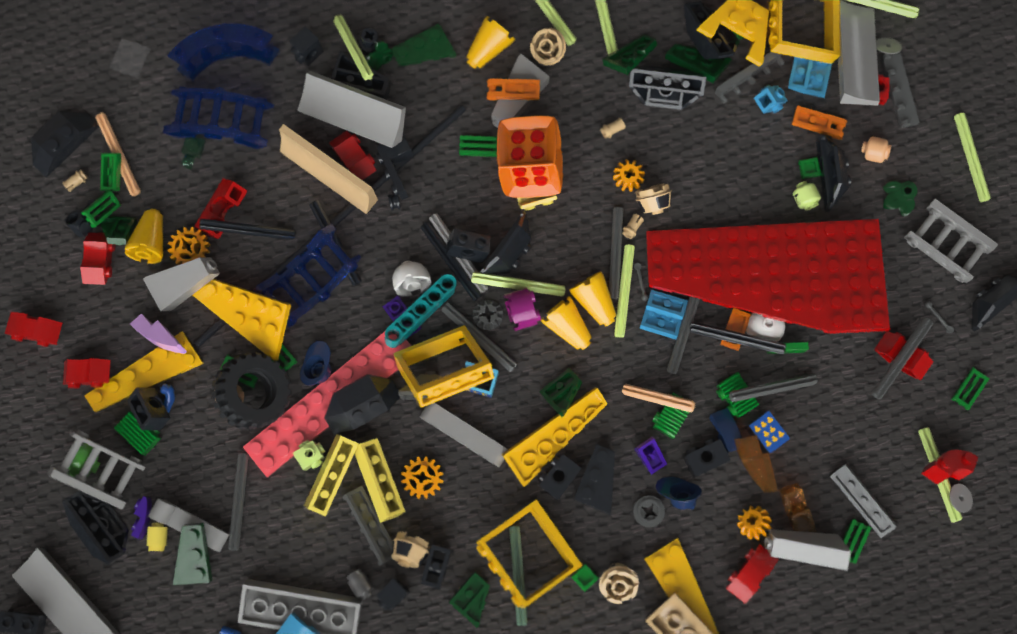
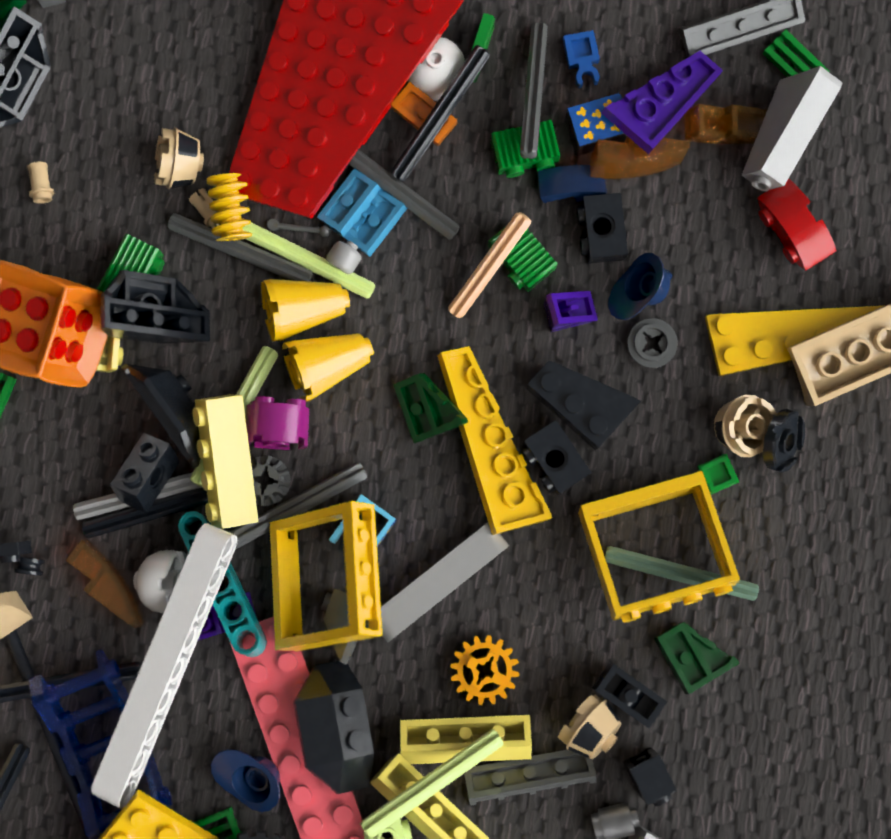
camera: 75 degrees left, 5 degrees up
light orange gear [613,160,645,192] -> none
light orange gear [737,506,772,540] -> none
none -> clear orange slope [66,540,144,628]
none -> white beam [91,523,237,809]
none -> green brick [97,233,165,293]
none -> black wedge [101,270,210,344]
none -> light yellow brick [193,394,259,529]
none -> yellow piece [206,173,252,241]
none -> light grey piece [326,240,362,274]
none -> yellowish green axle [361,729,503,838]
none -> blue plate [563,30,600,89]
none -> dark purple wing [601,51,723,154]
none -> black tile [763,409,805,473]

